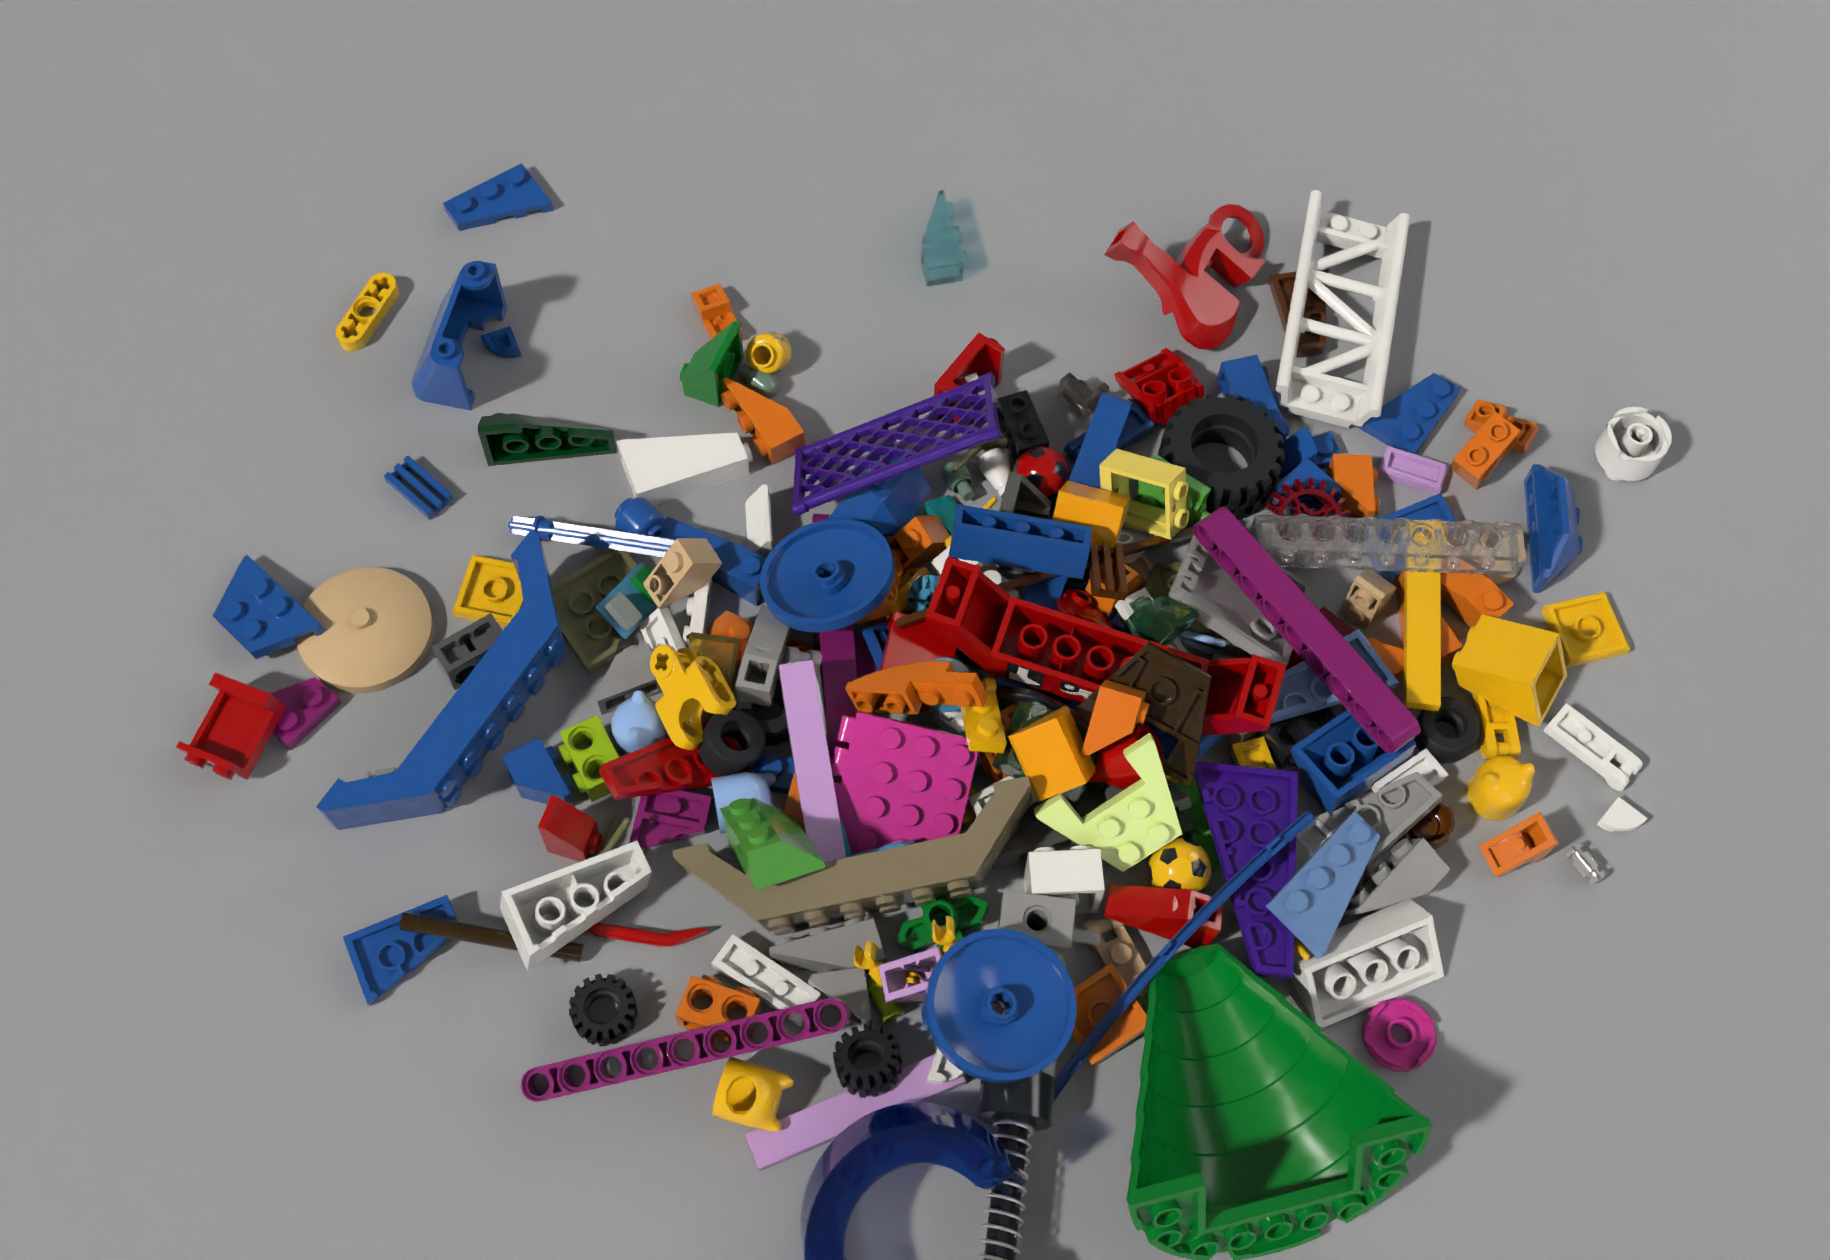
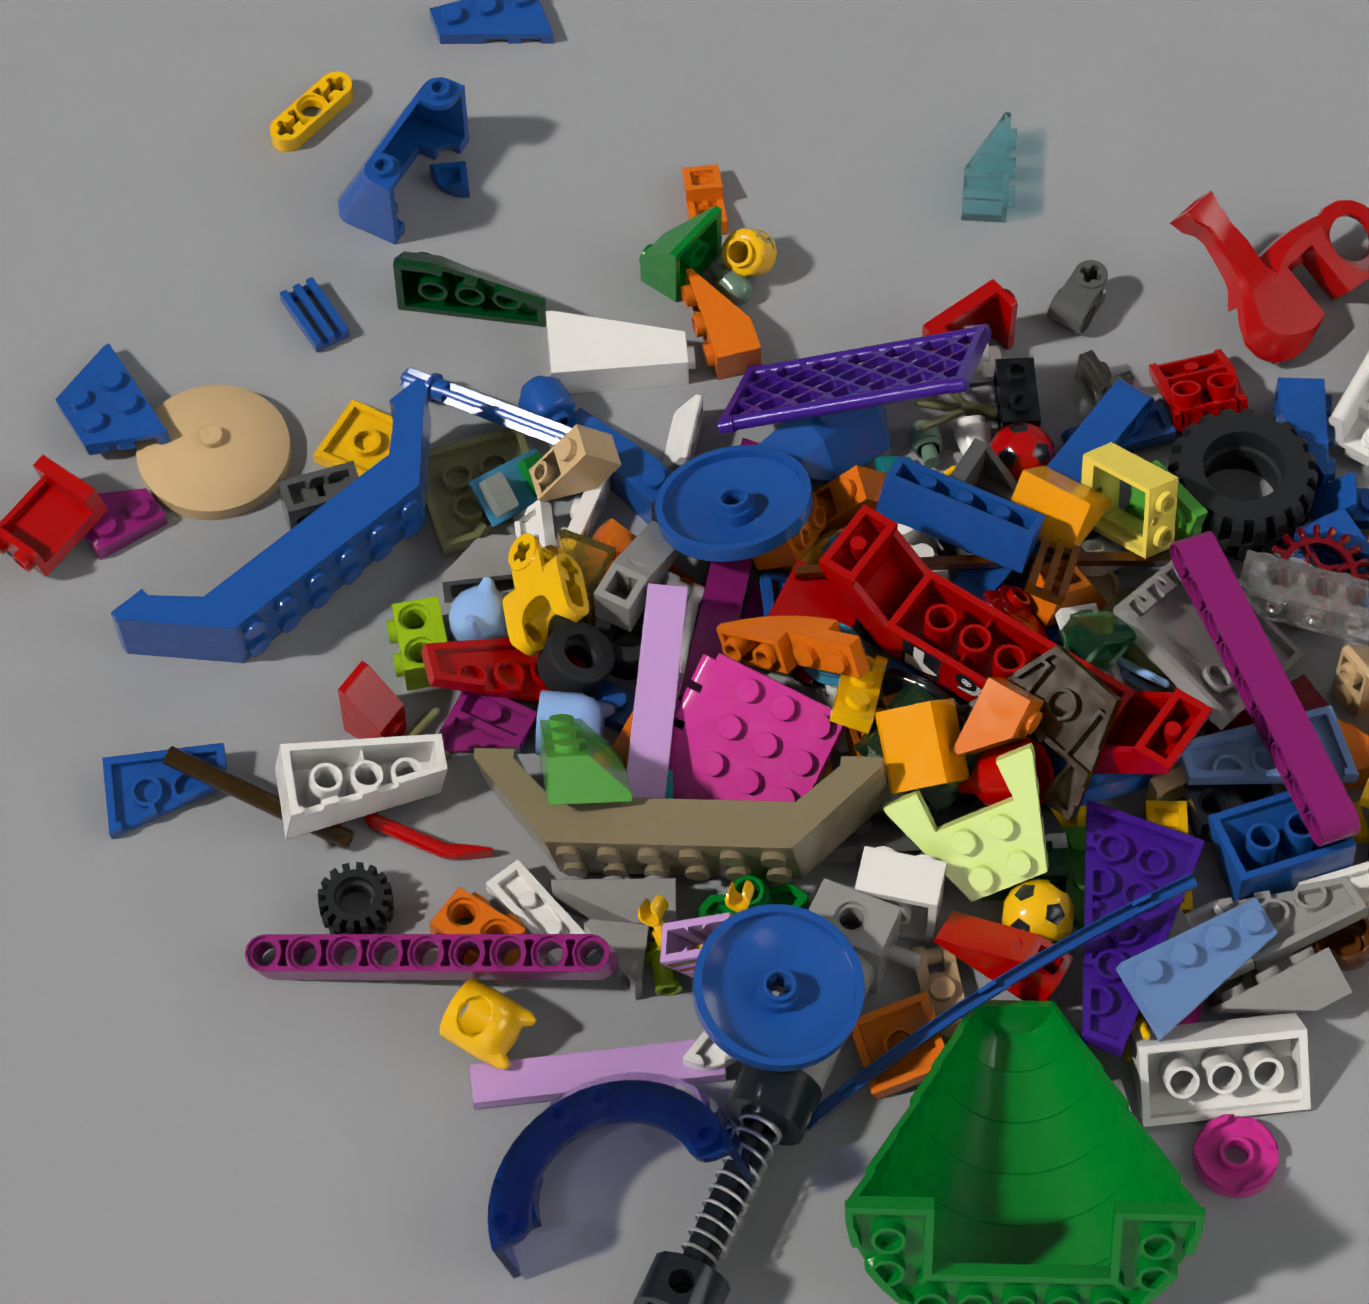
camera: 20 degrees right, 5 degrees down
blue slope [501,737,576,806] -> none
black tyre [833,1024,903,1098] -> none
none -> dark grey piece [1047,260,1108,335]

